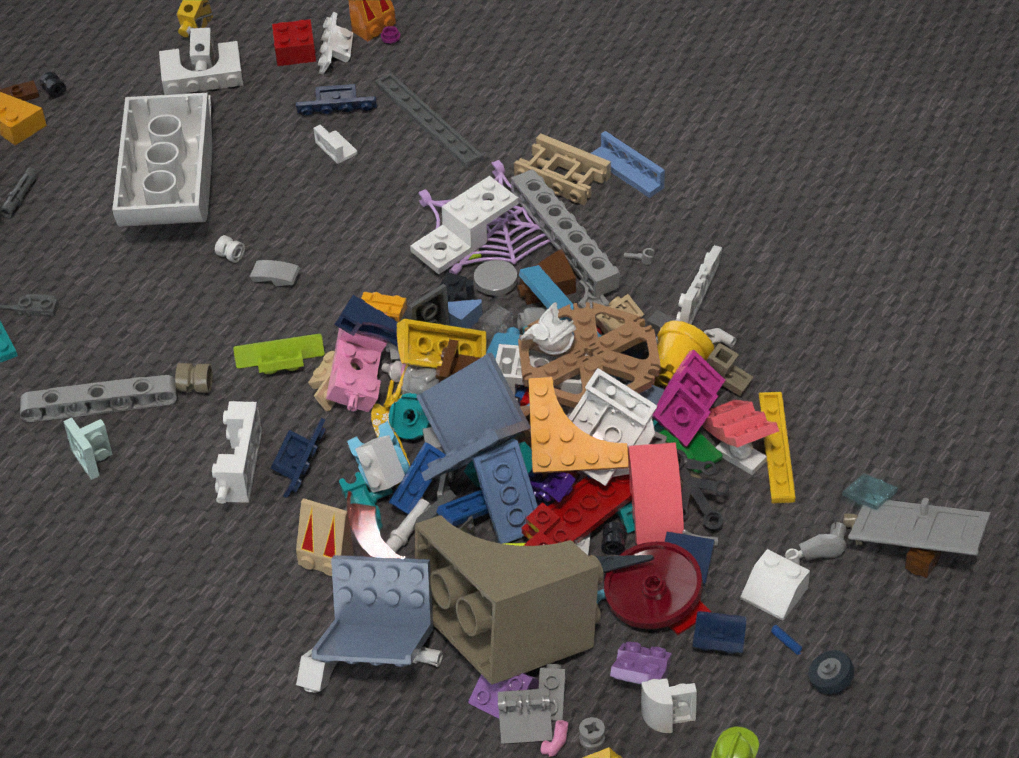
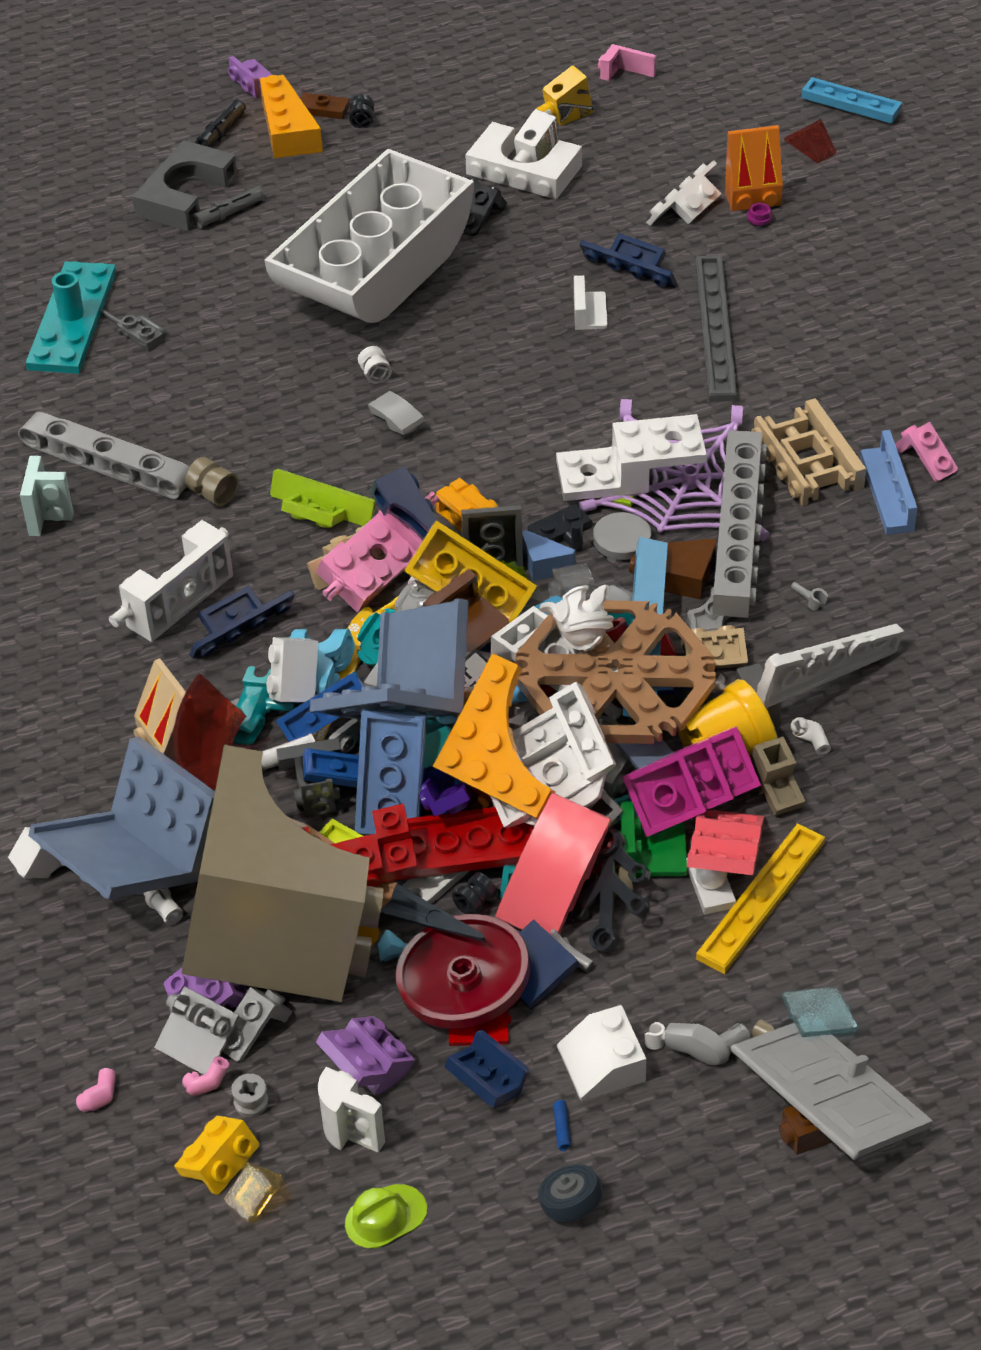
camera: 35 degrees right, 0 degrees up
red brick [272,19,316,66] -> none
none -> bright pink bracket [895,422,958,482]

